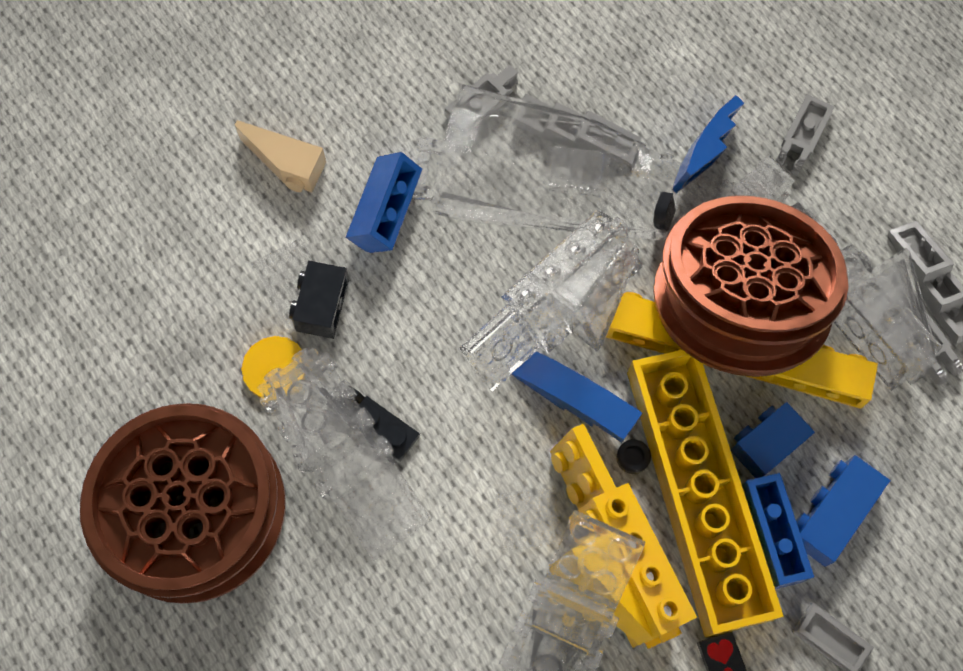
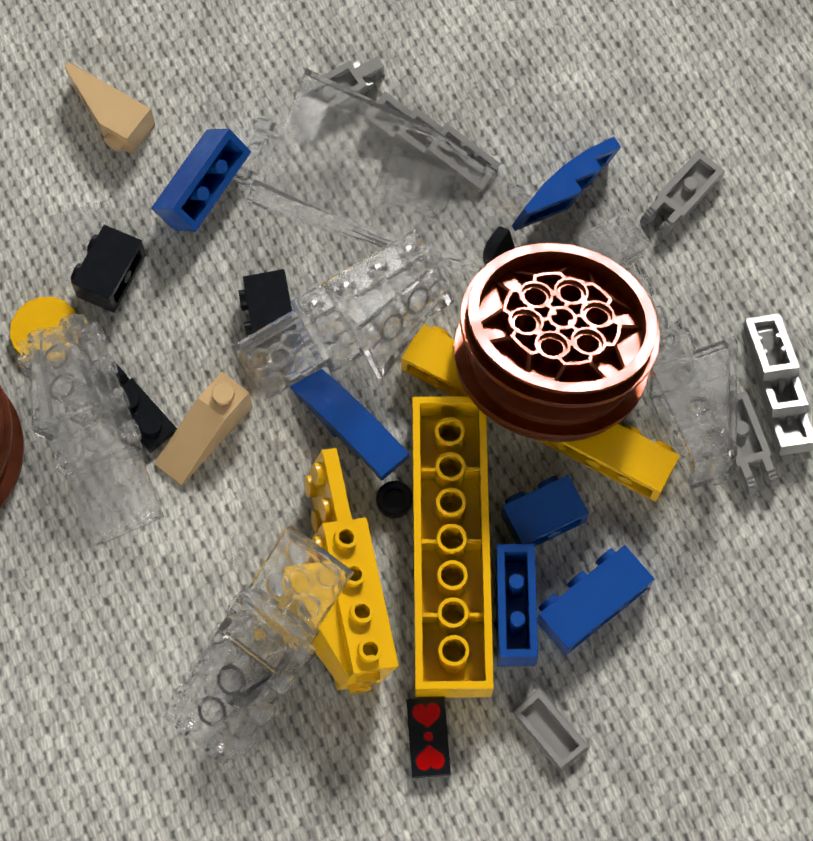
camera: 15 degrees right, 0 degrees up
none -> tan slope [154,372,253,486]
none -> black brick [238,269,298,353]

